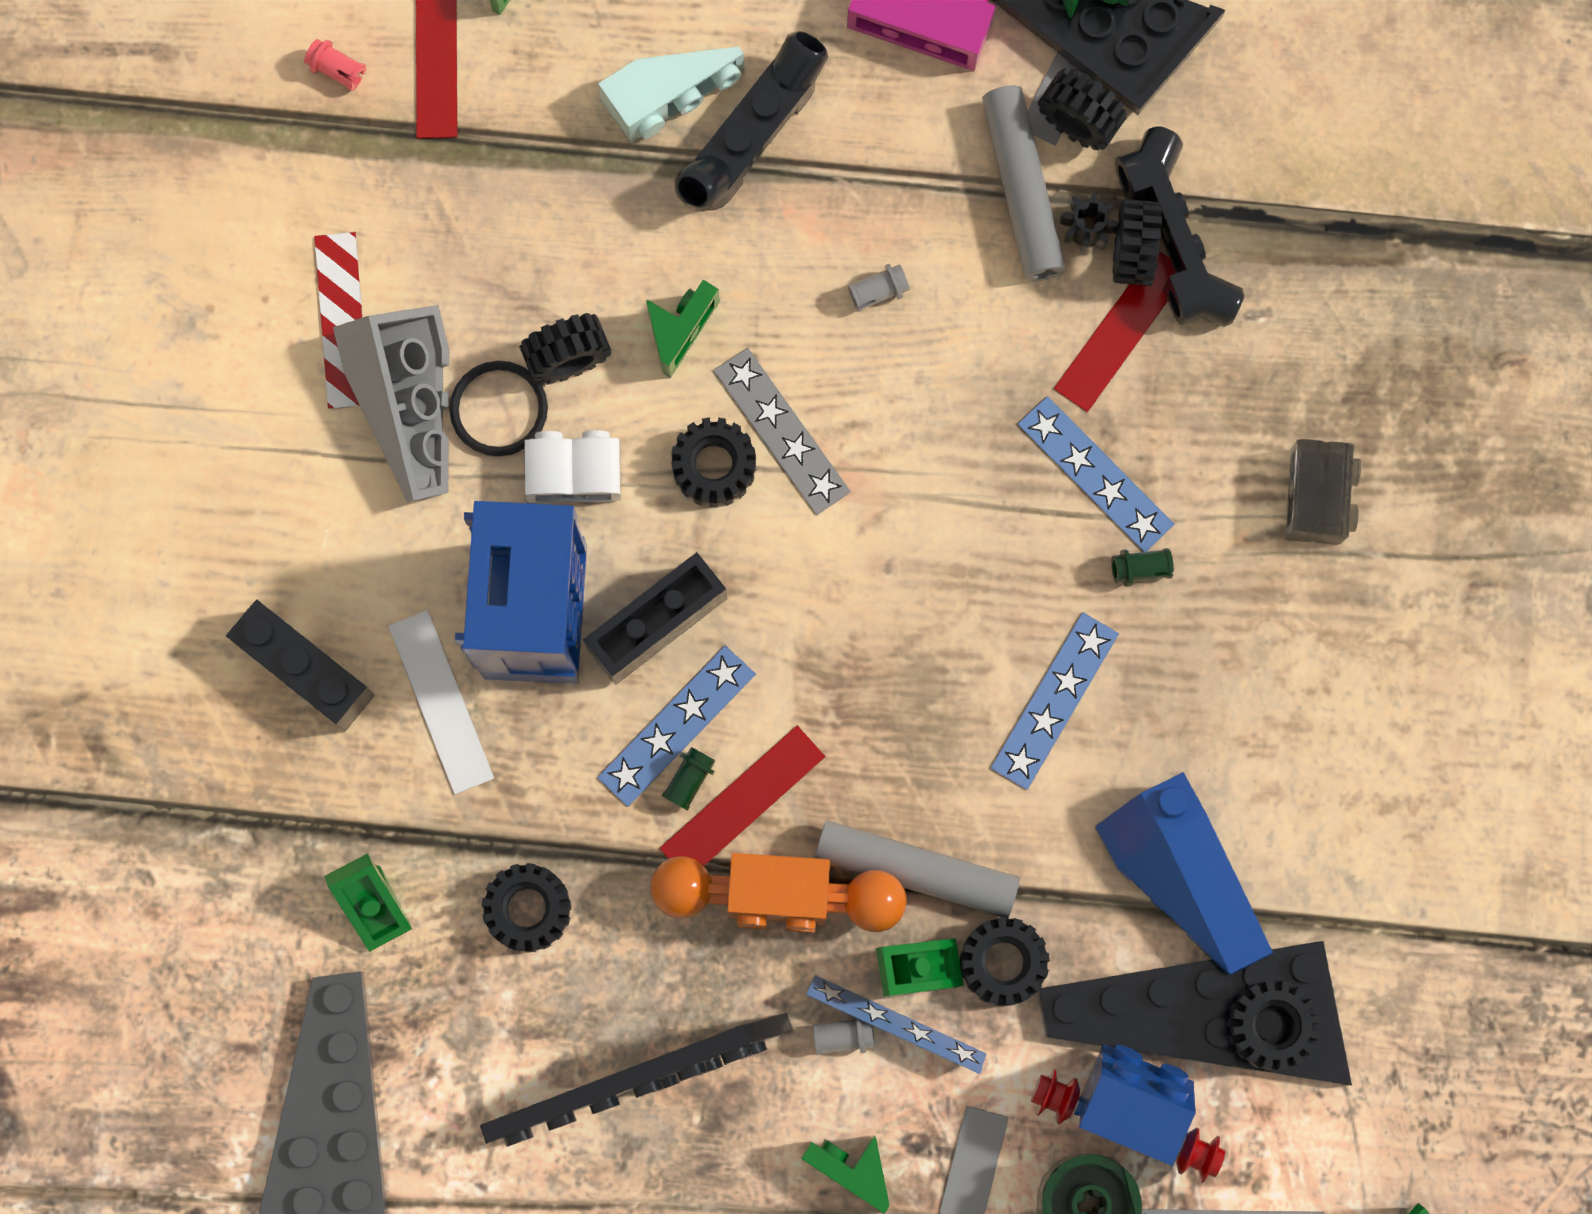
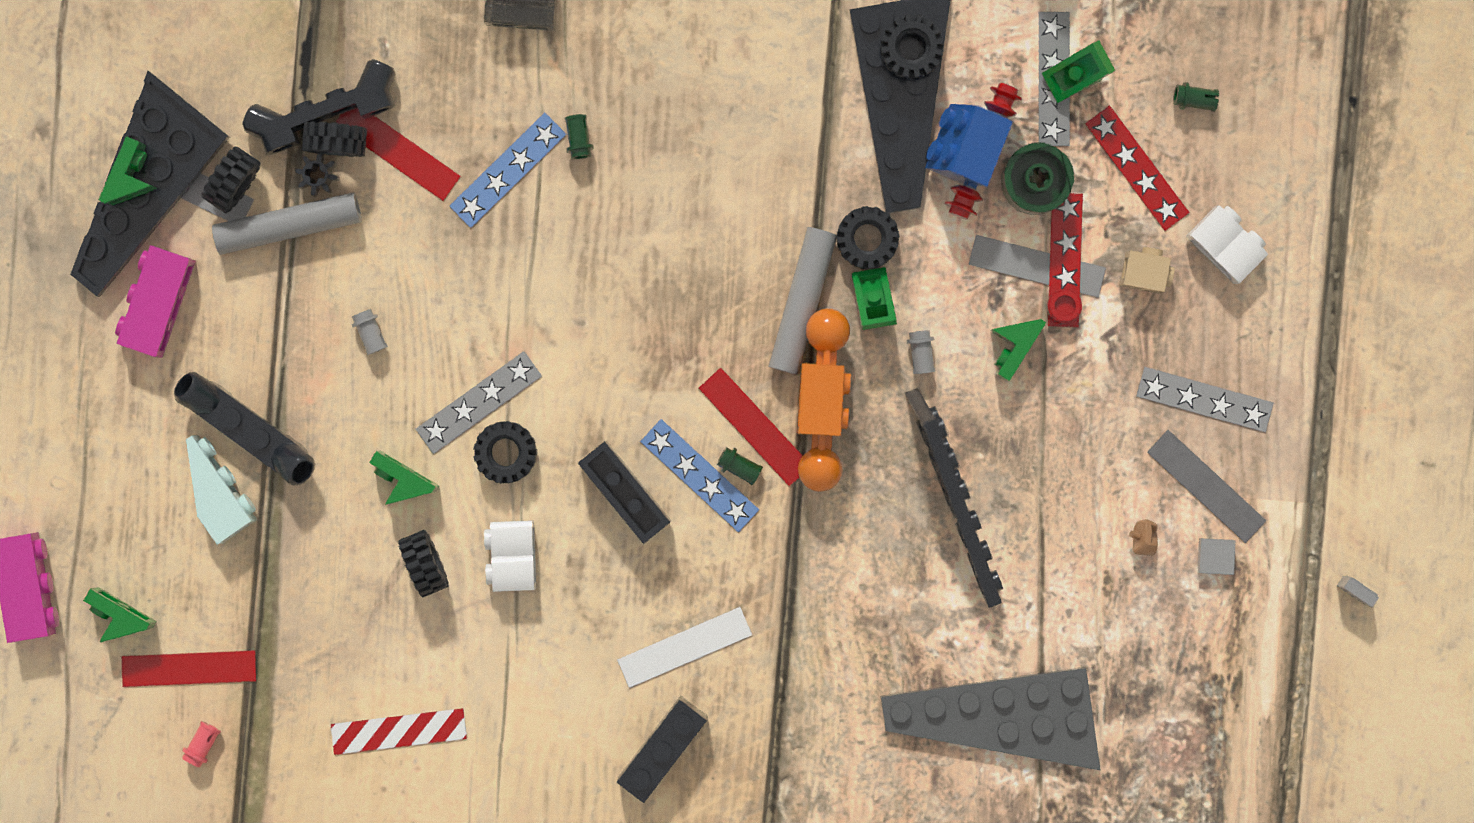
camera: 85 degrees left, 10 degrees up
green slope [324,853,412,952] -> none
light grey wedge [333,305,449,502] -> none
black tyre [449,360,548,456] -> none
blue container [455,501,587,684] -> none
black tyre [482,863,572,953] -> none
medium blue sticker [806,975,987,1074] -> none
medium blue sticker [991,612,1119,790] -> none
blue wedge [1095,772,1273,976] -> none

